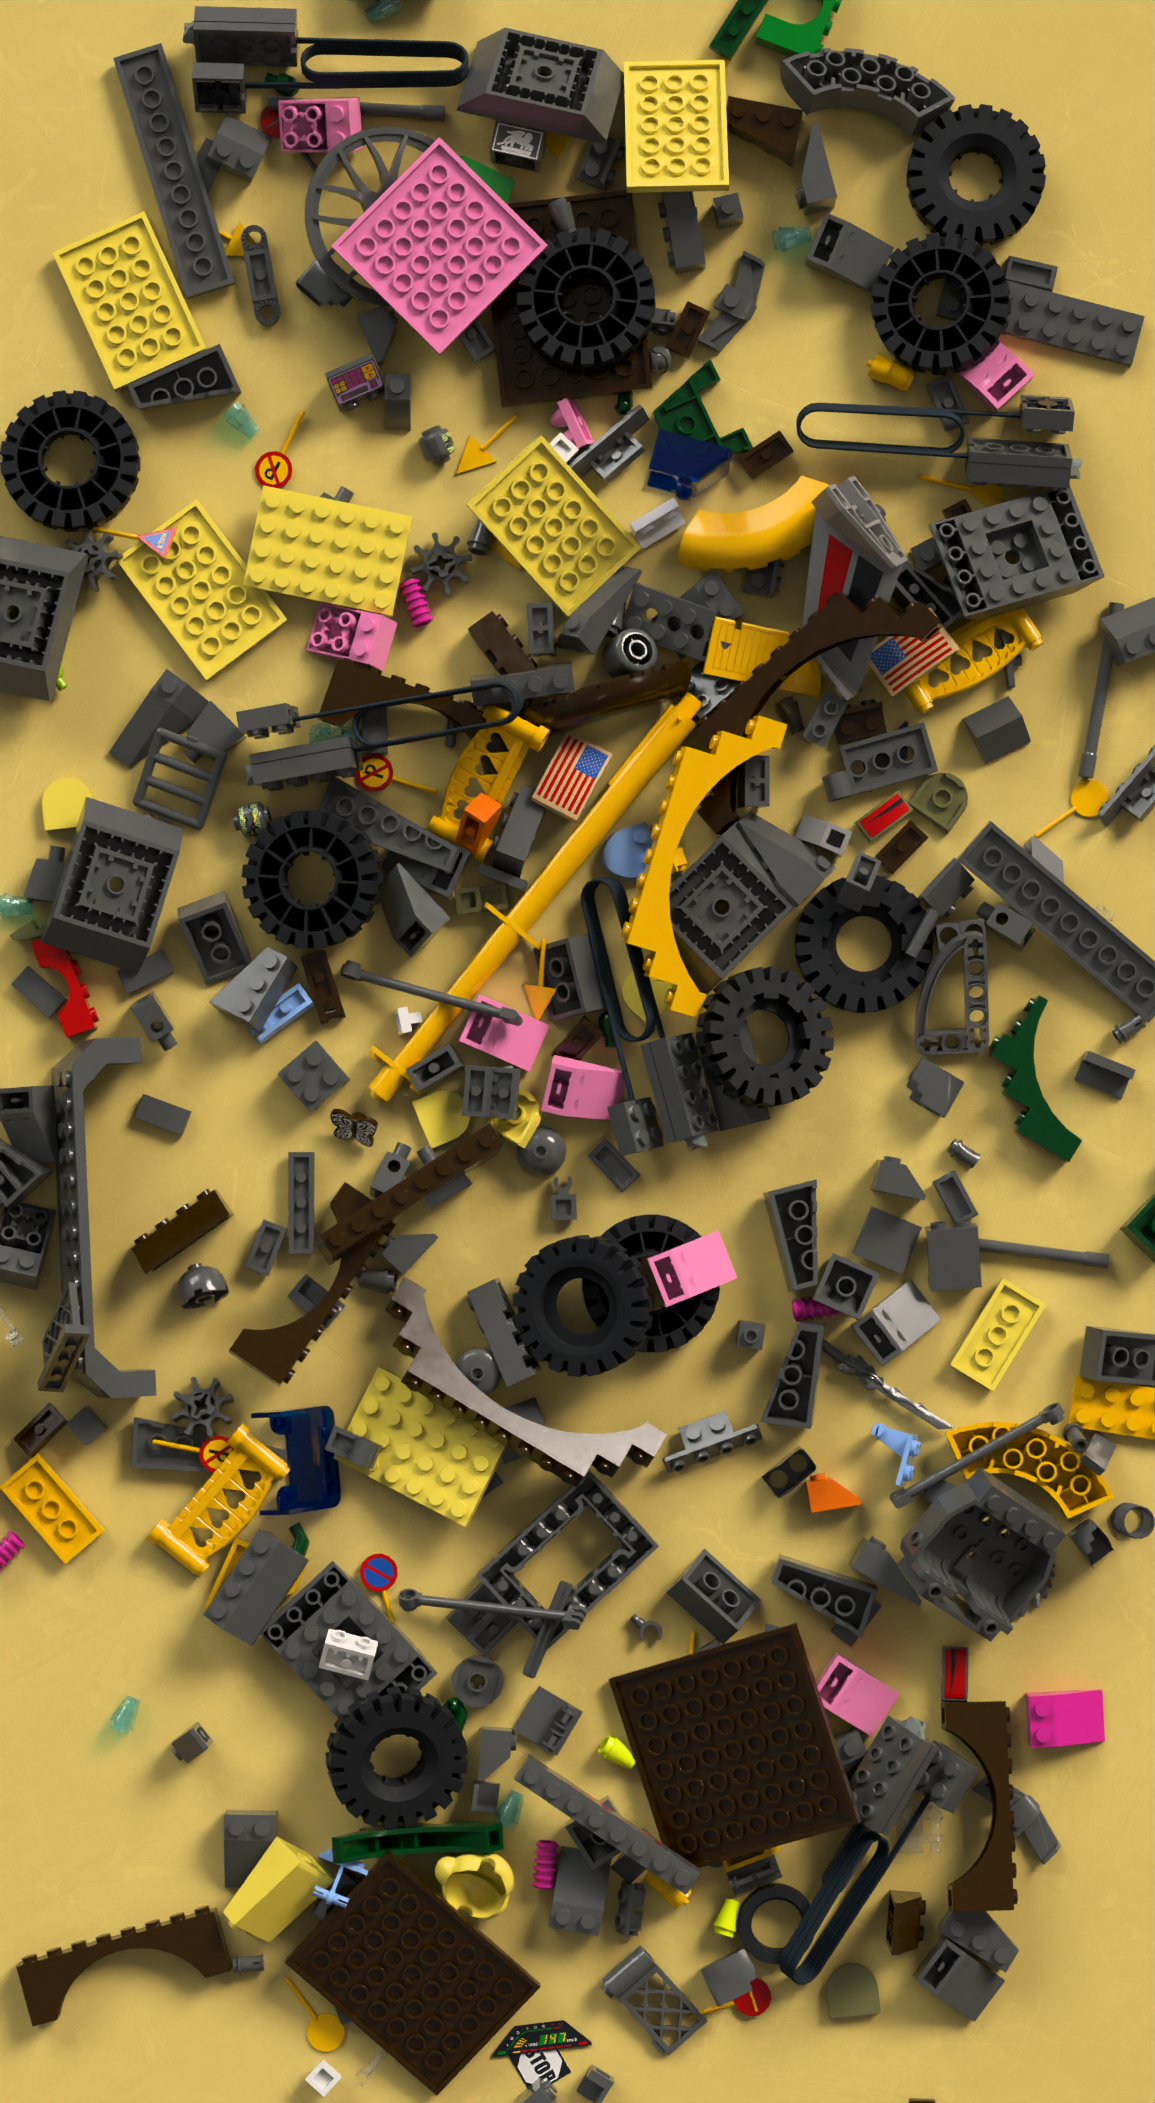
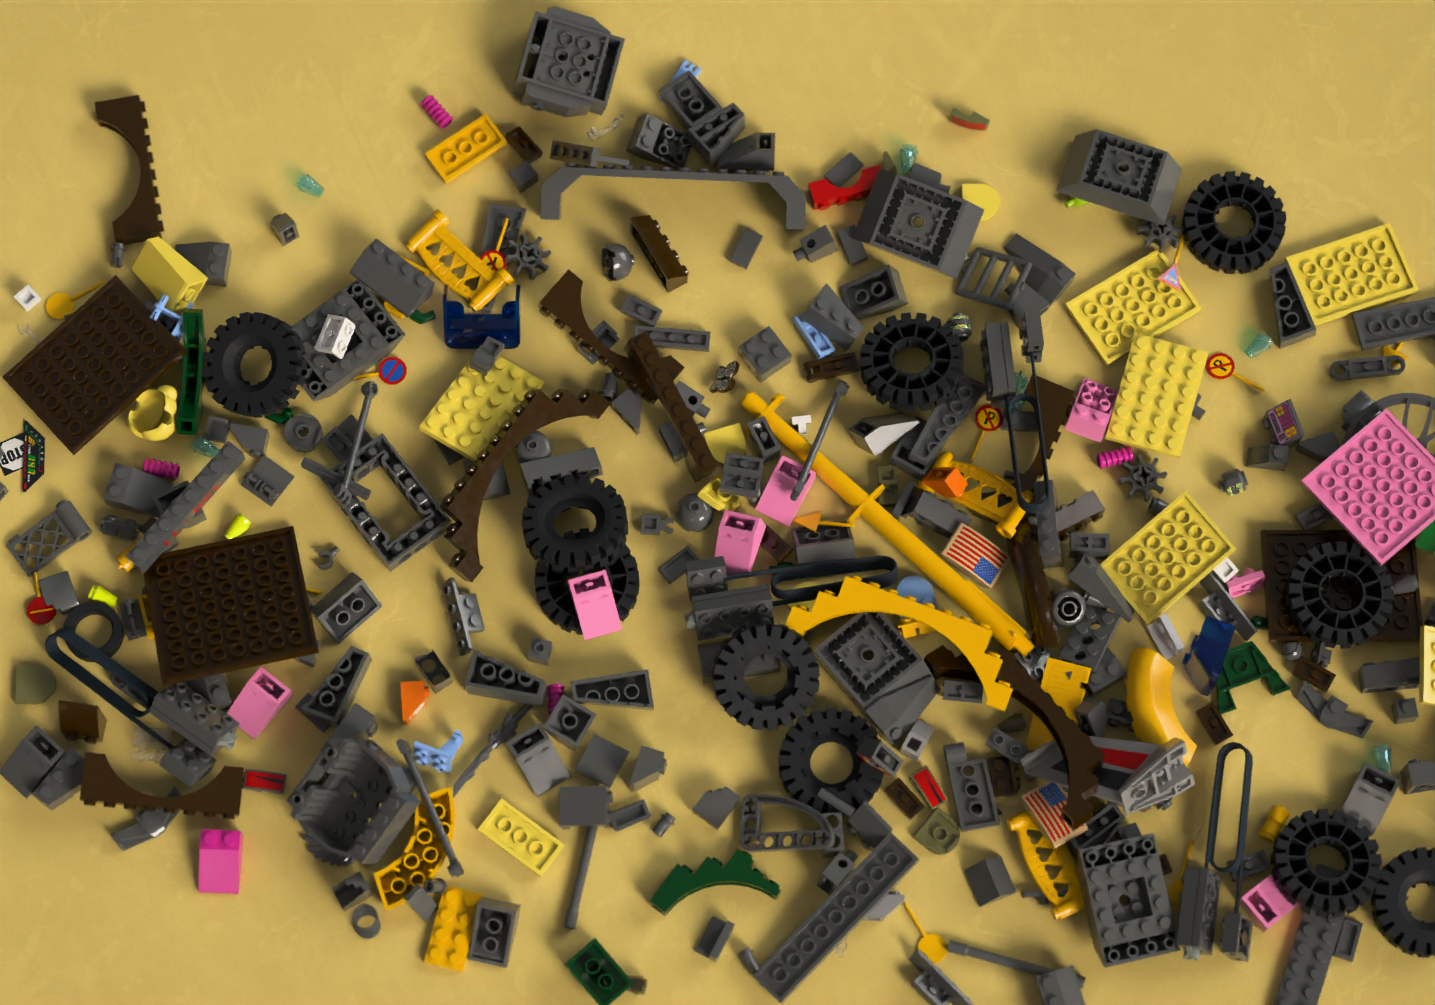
camera: 90 degrees right, 15 degrees down
yellow piece [456,414,518,475] -> none
none -> dark grey slope [1073,697,1108,738]

